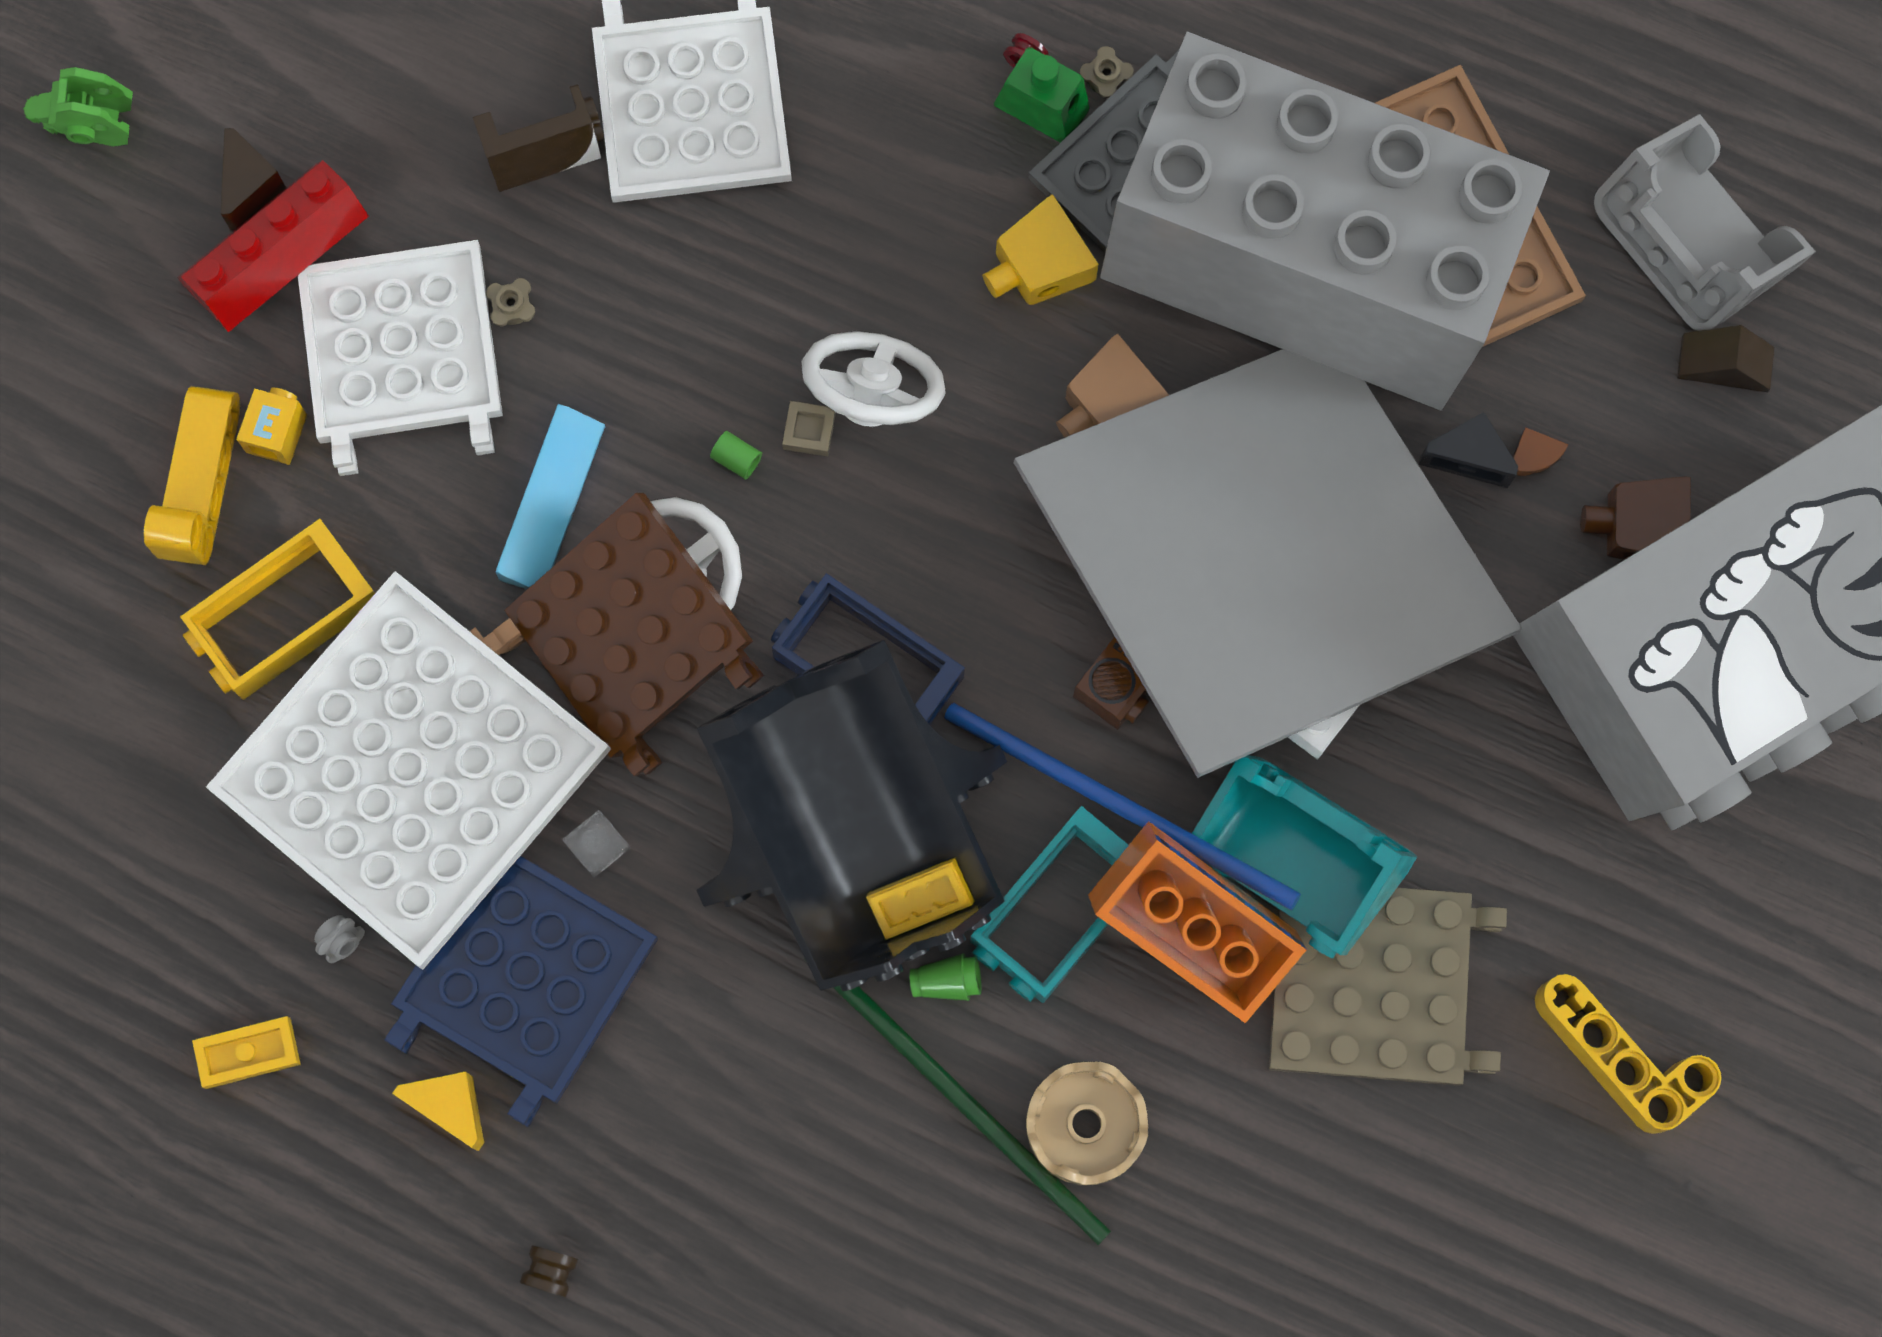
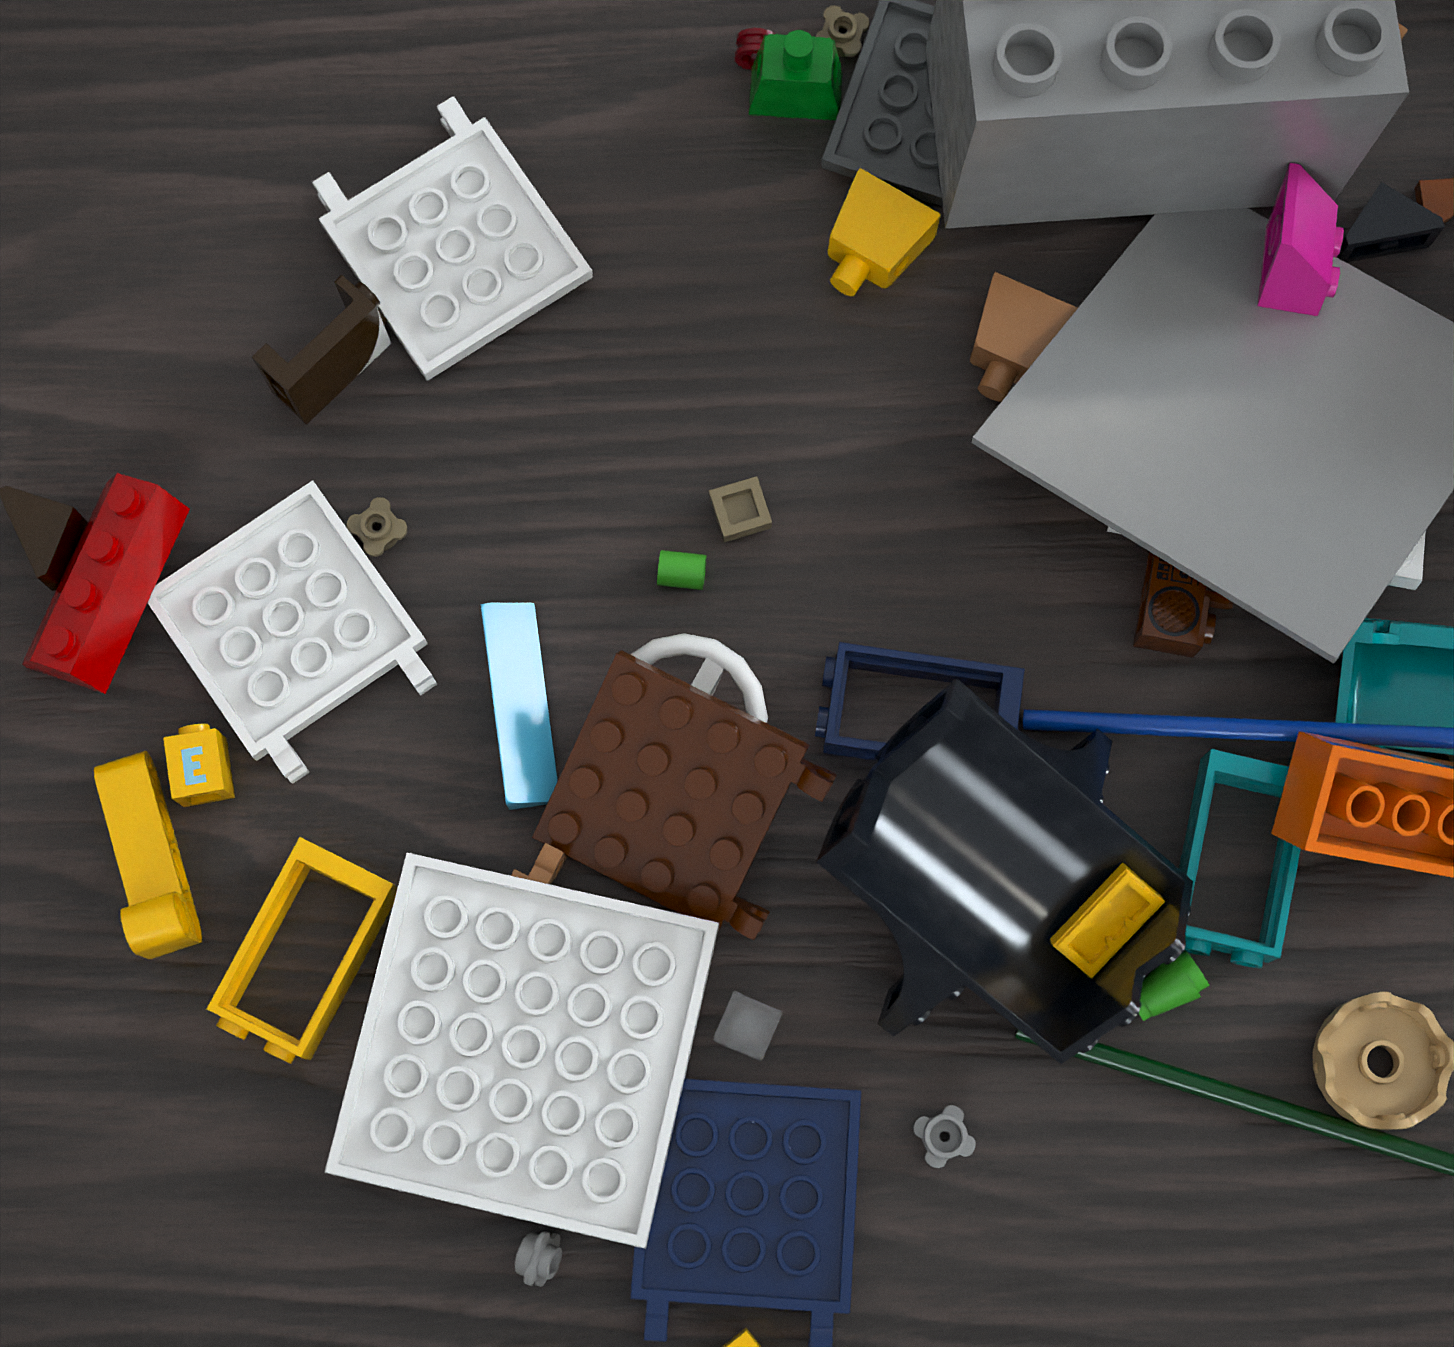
camera: 25 degrees left, 0 degrees up
white piece [801,331,946,427] -> none
none -> light grey plate [913,1105,976,1168]
none -> dark pink slope [1257,163,1344,316]

